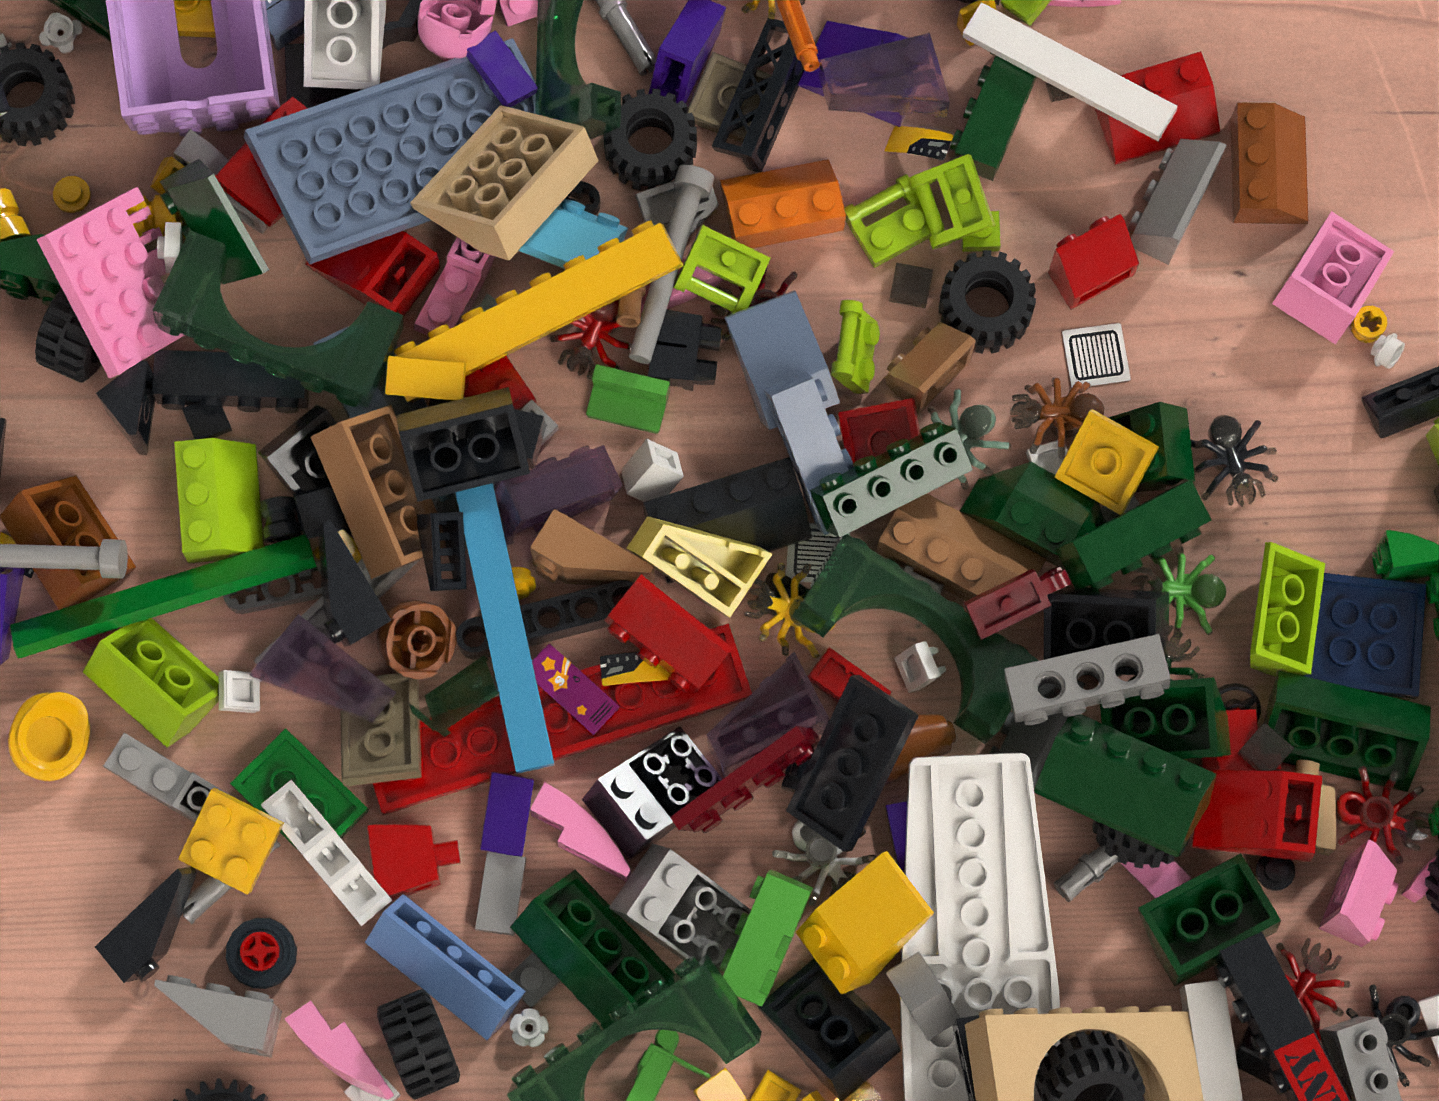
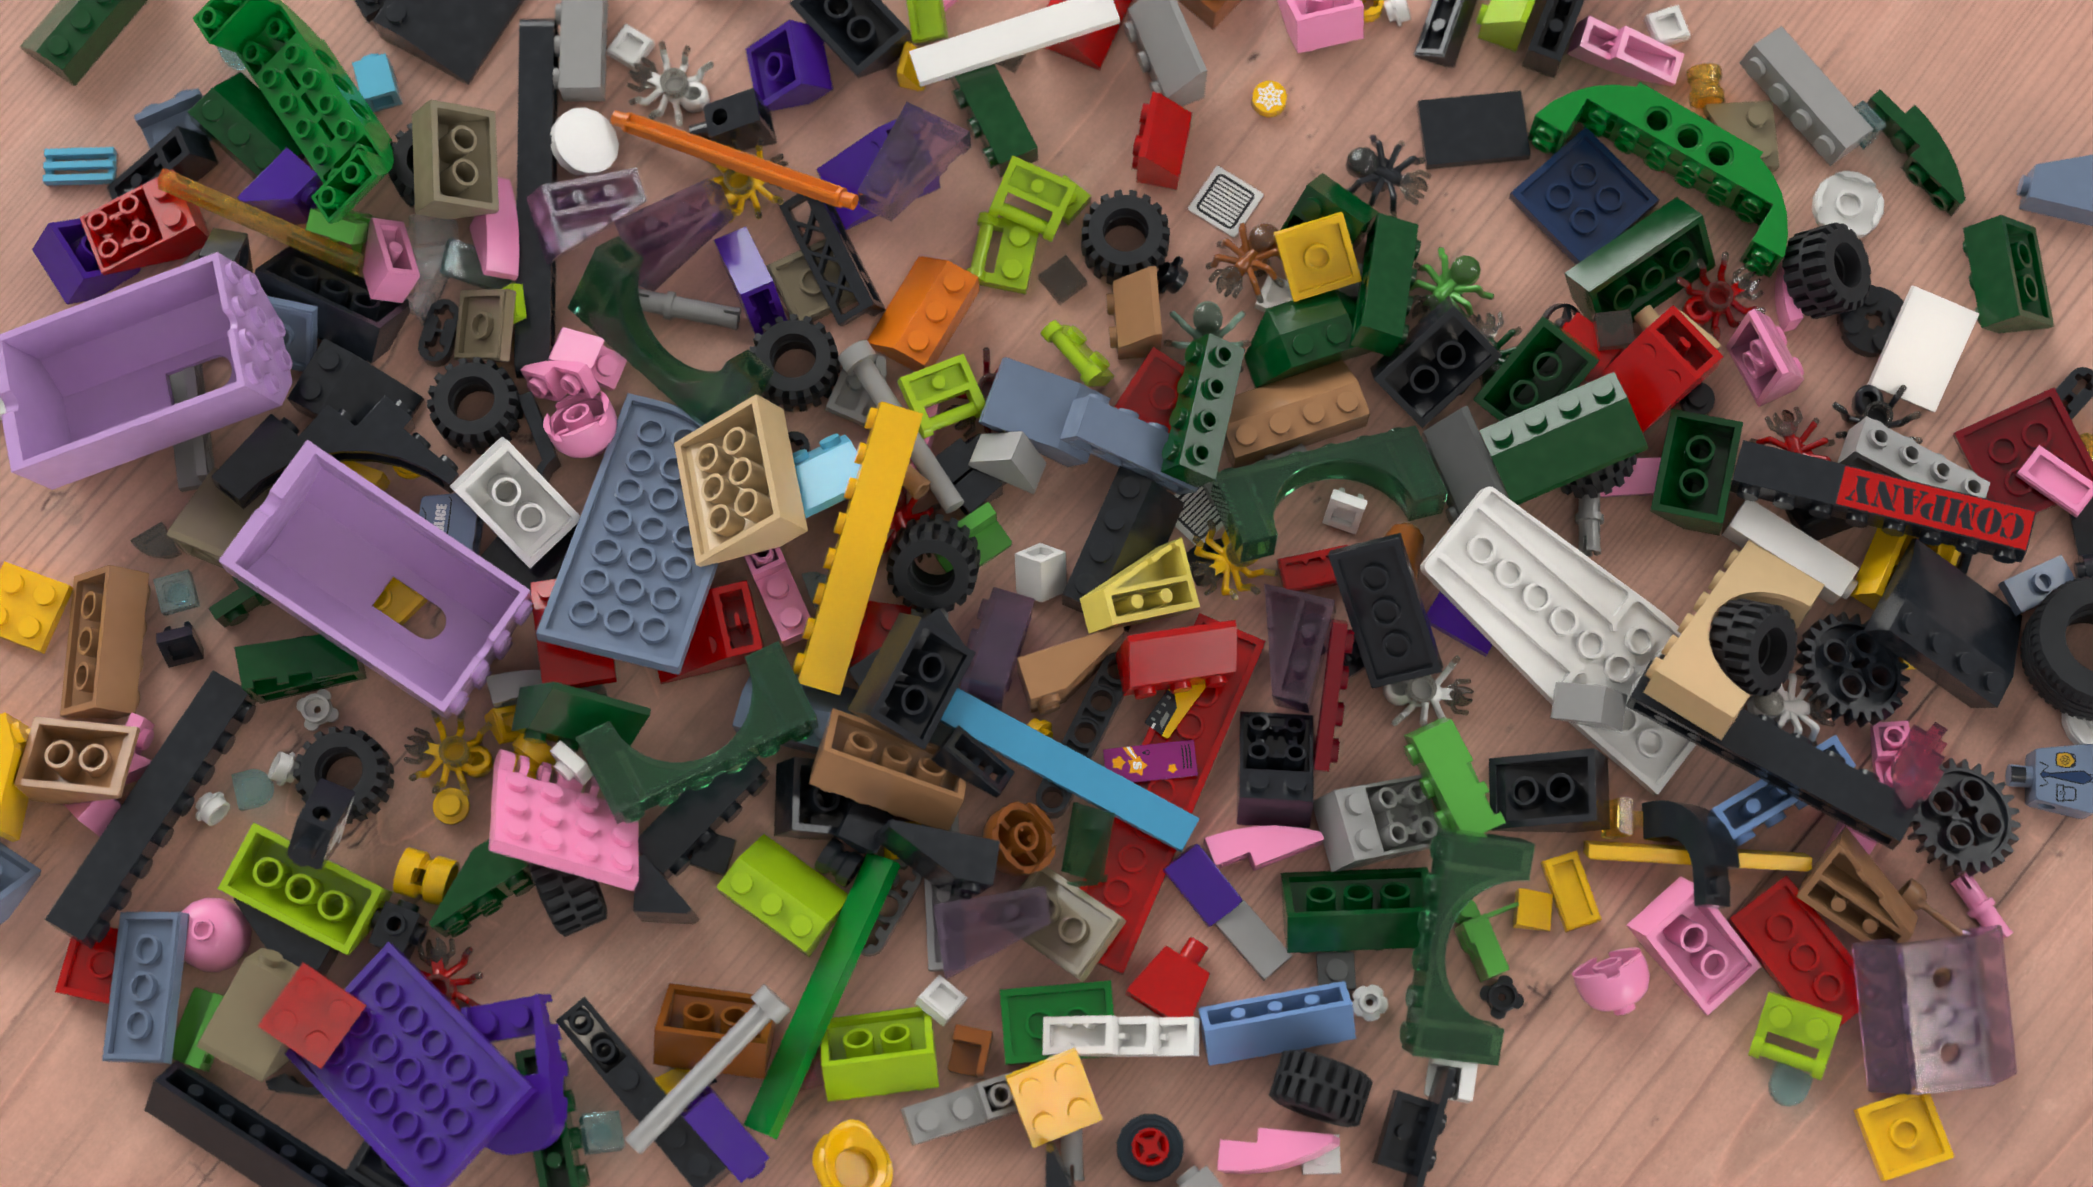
camera: 45 degrees left, 0 degrees up
yellow tile [385,356,466,401] -> none
dark purple tile [466,30,538,107] -> none
yellow slope [795,851,934,994] -> none
sticker [884,126,953,160] -> none
dark red plate [963,566,1071,639] -> none
light grey brick [1004,634,1171,725] -> none
lime slope [1250,542,1326,677] -> none
none -> animal [404,710,494,796]
none -> black tyre [886,514,981,613]
none -> dark orange panel [948,1024,993,1079]
none -> light grey slope [968,431,1046,494]
none -> black plate [1157,256,1188,294]
none -> yellow tile [1252,80,1287,117]
none -> black tile [1417,90,1531,170]

